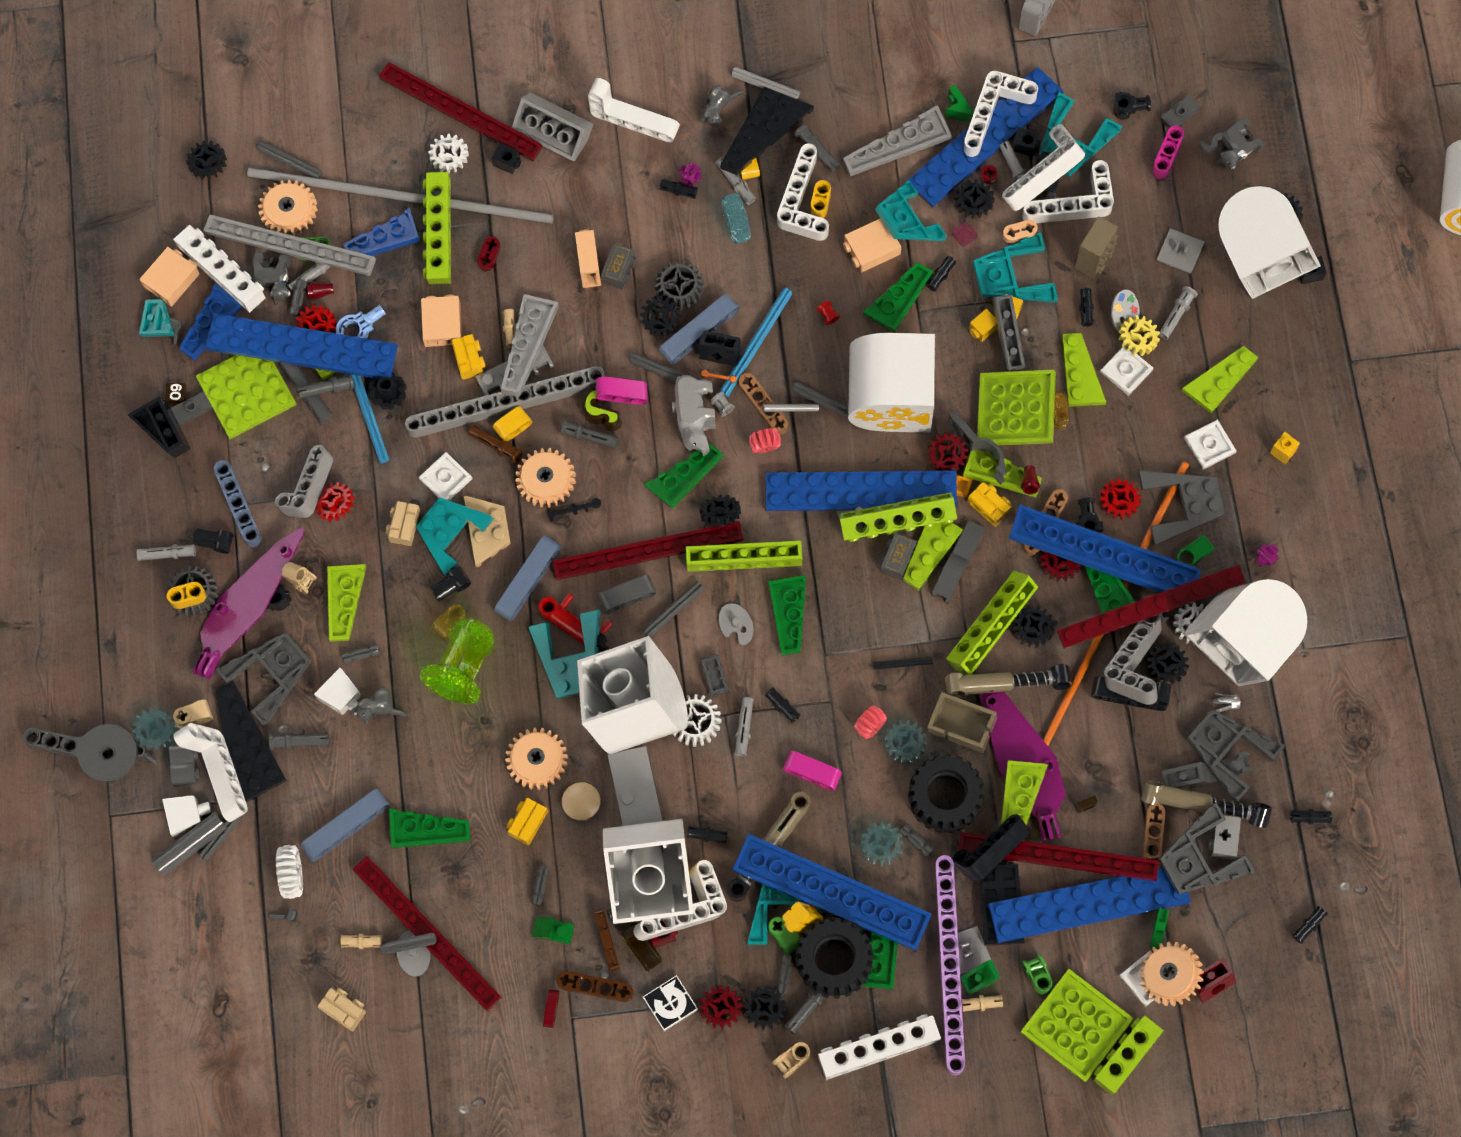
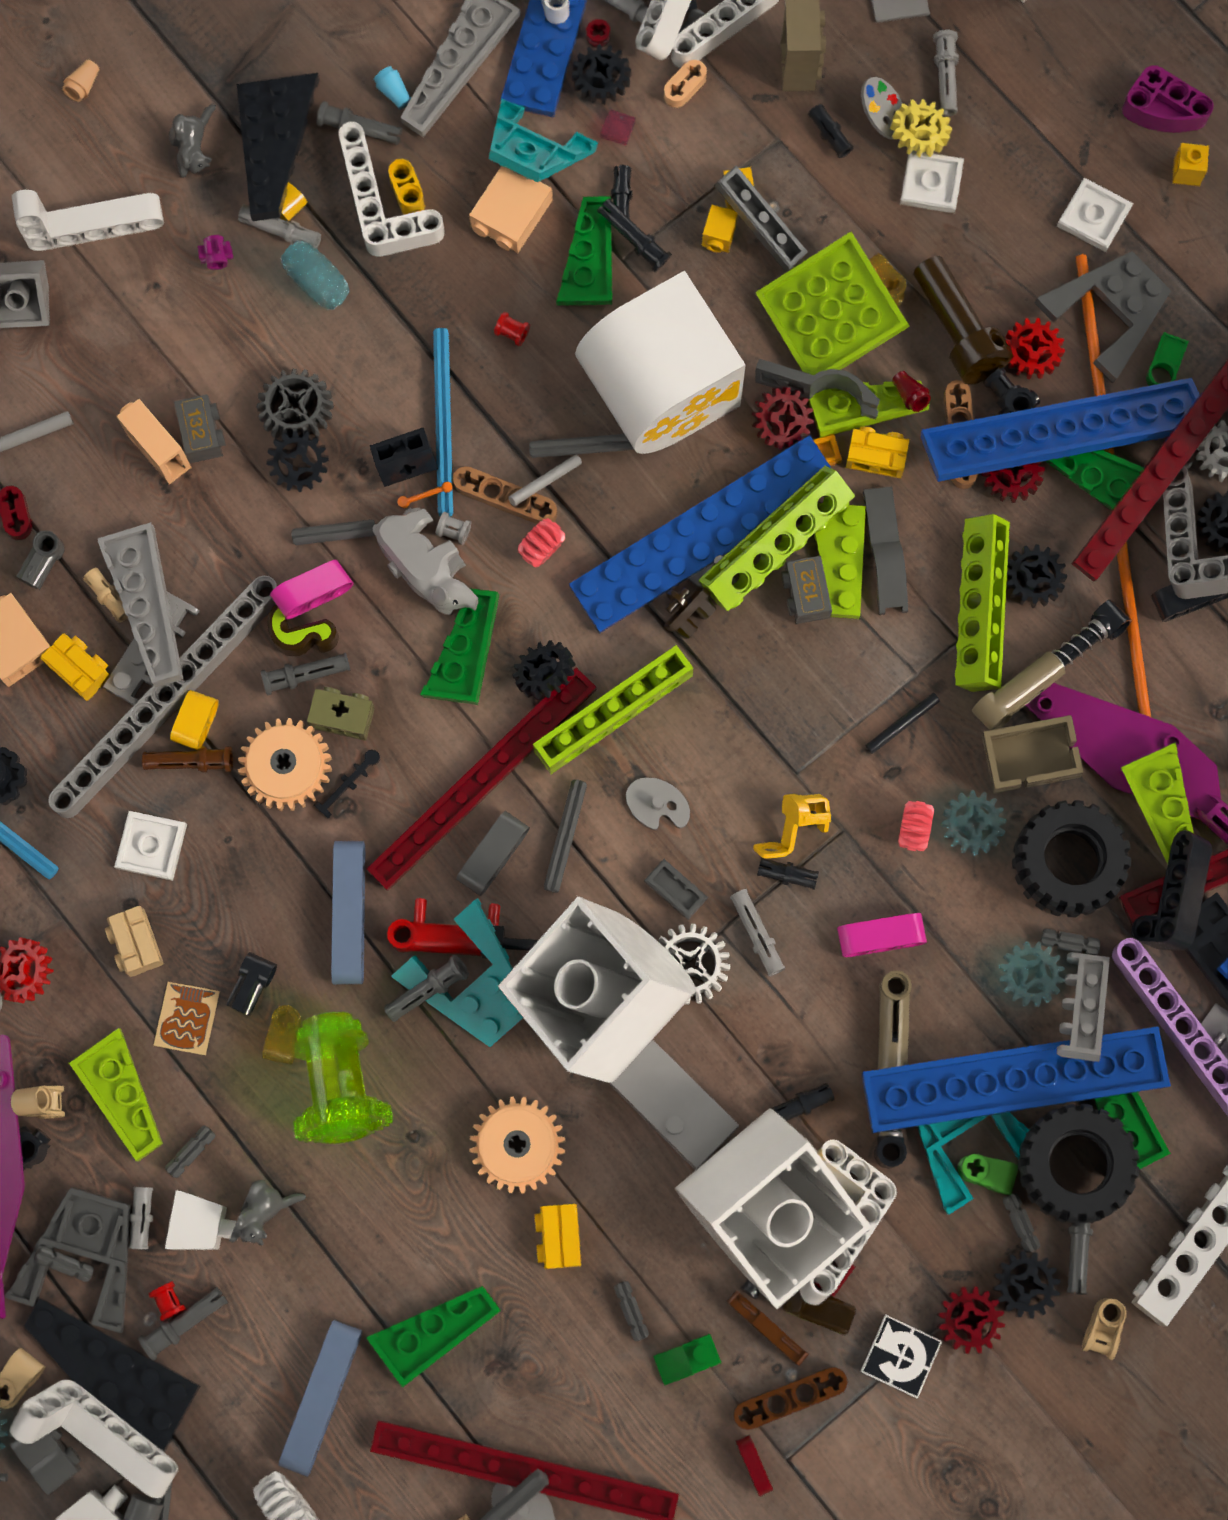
camera: 35 degrees left, 5 degrees up
teal wing [416,497,495,576] -> none
tan wing [464,496,511,567] -> none
tan dish [562,782,601,821] -> none
black pin [659,178,698,199] -> none
sand blue beam [659,294,740,365] -> none
light grey axle [732,67,800,99] -> none
green wing [768,575,806,656] -> none
yellow brick [782,902,823,934] -> none
teal wing [973,232,1058,302] -> none
lime wing [1062,333,1106,407] -> none
lime wing [1182,346,1258,414] -> none
none -> dark grey piece [16,530,65,590]
none -> dark grey axle [34,1246,94,1282]
none -> light nougat cone [62,60,99,102]
none -> light grey pin [129,1187,153,1249]
none -> red bush [148,1281,186,1322]
none -> sticker [153,982,220,1055]
none -> olive brick [307,687,375,741]
none -> medium azure cone [374,66,411,110]
none -> dark grey pin [384,955,469,1022]
none -> black pin [597,198,672,273]
none -> dark brown hips [663,587,716,639]
none -> yellow piece [753,794,831,858]
none -> dark brown piece [913,256,1013,385]
none -> light grey hinge [1057,952,1110,1062]
none -> magenta beam [1122,65,1214,133]

